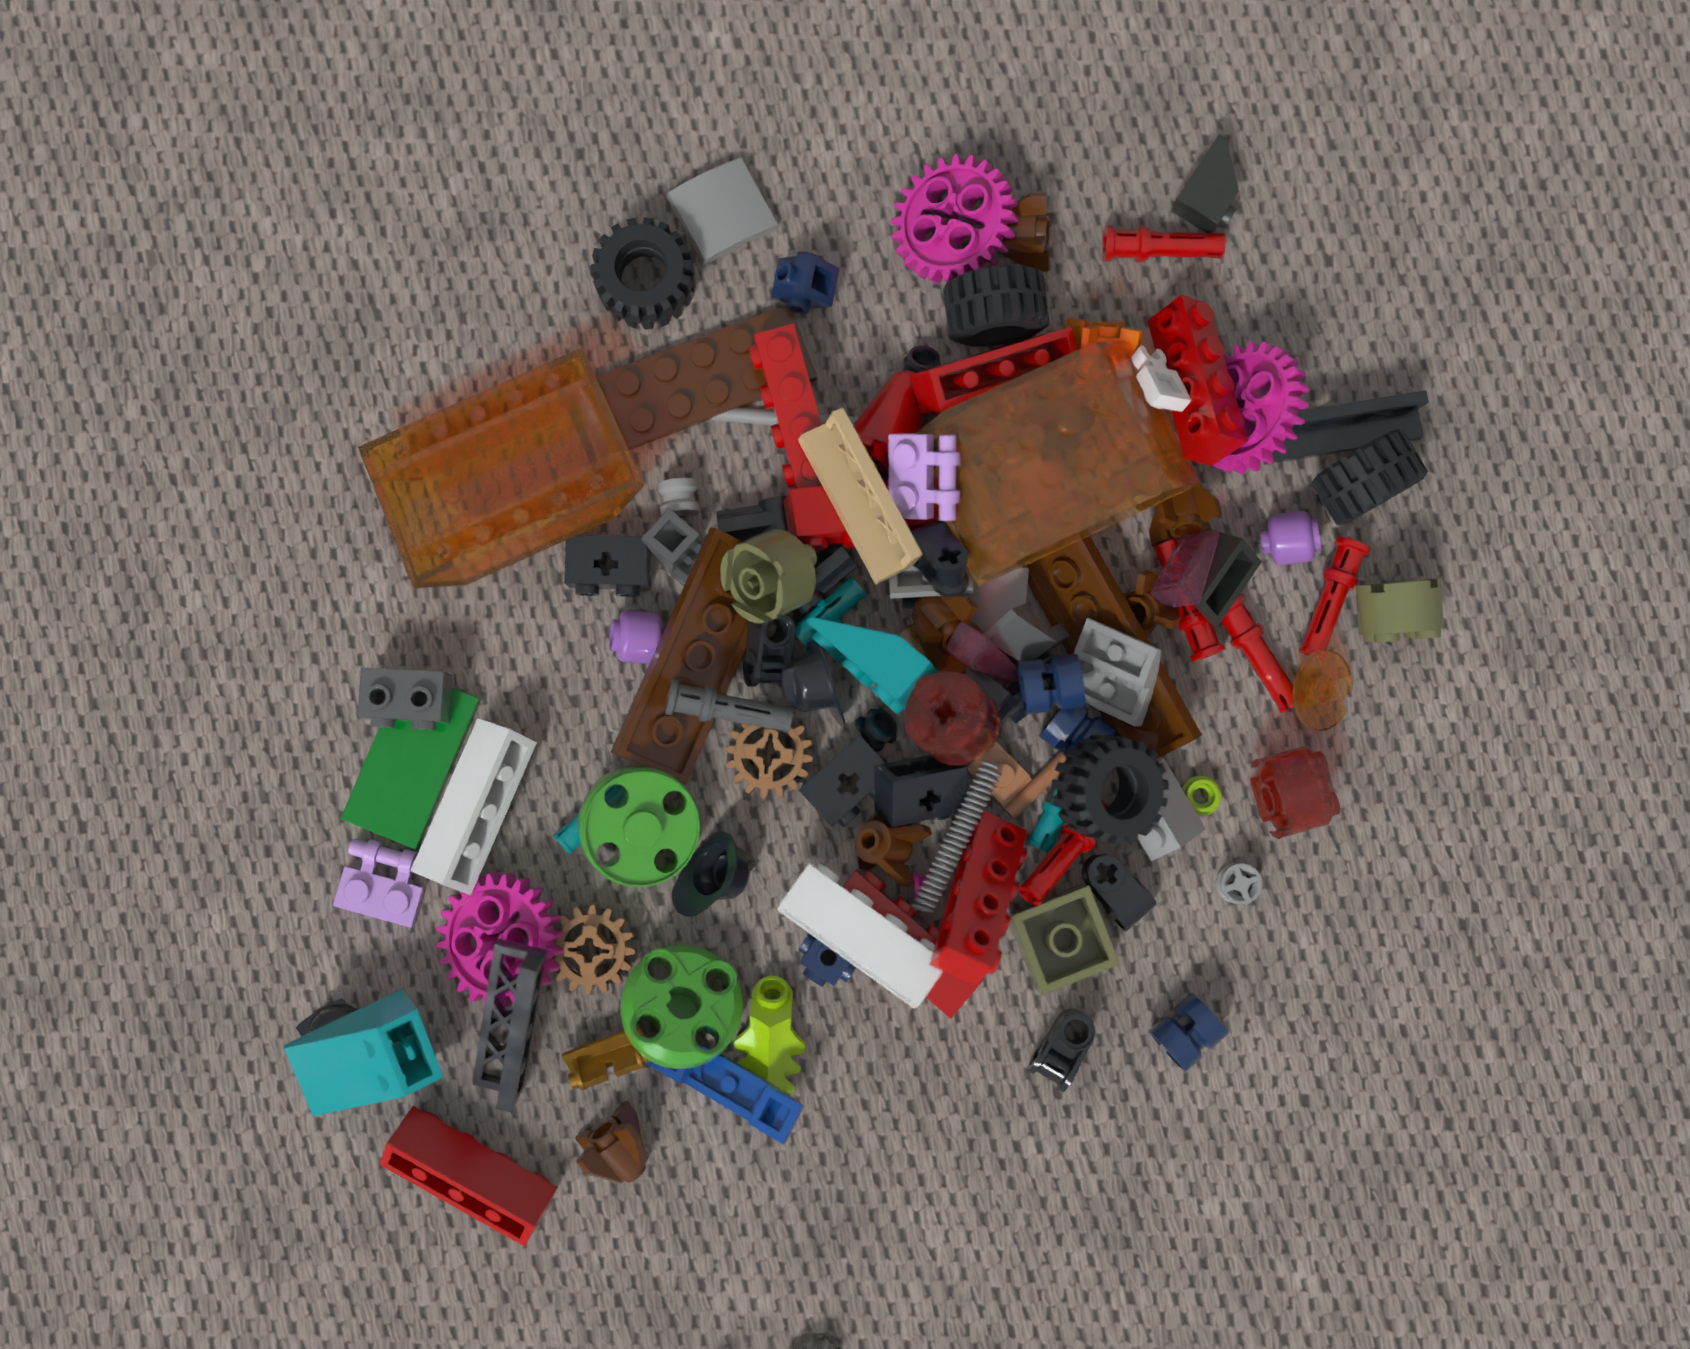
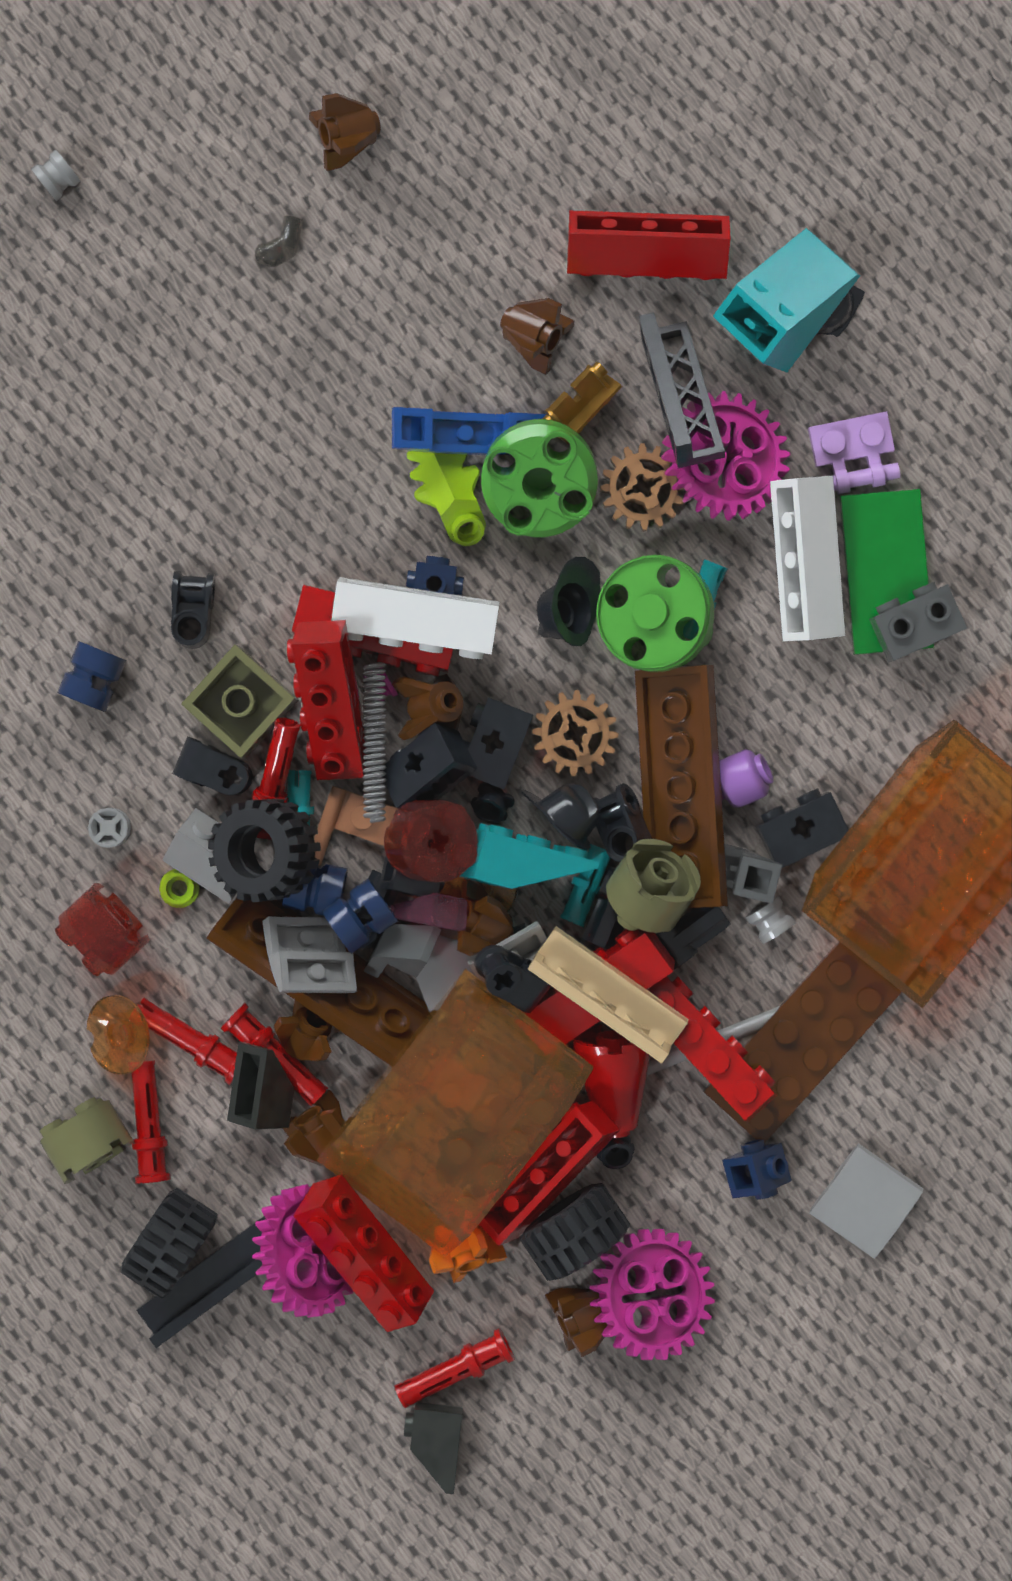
camera: 155 degrees right, 5 degrees up
black tyre [591,217,696,330] -> none
dark grey pin [665,678,793,733] -> none
lavender plate [889,433,960,521] -> none
white plate [1131,345,1192,412] -> none
clear pink slope [1151,530,1220,608] -> none
medium lavender head [1260,510,1321,566] -> none

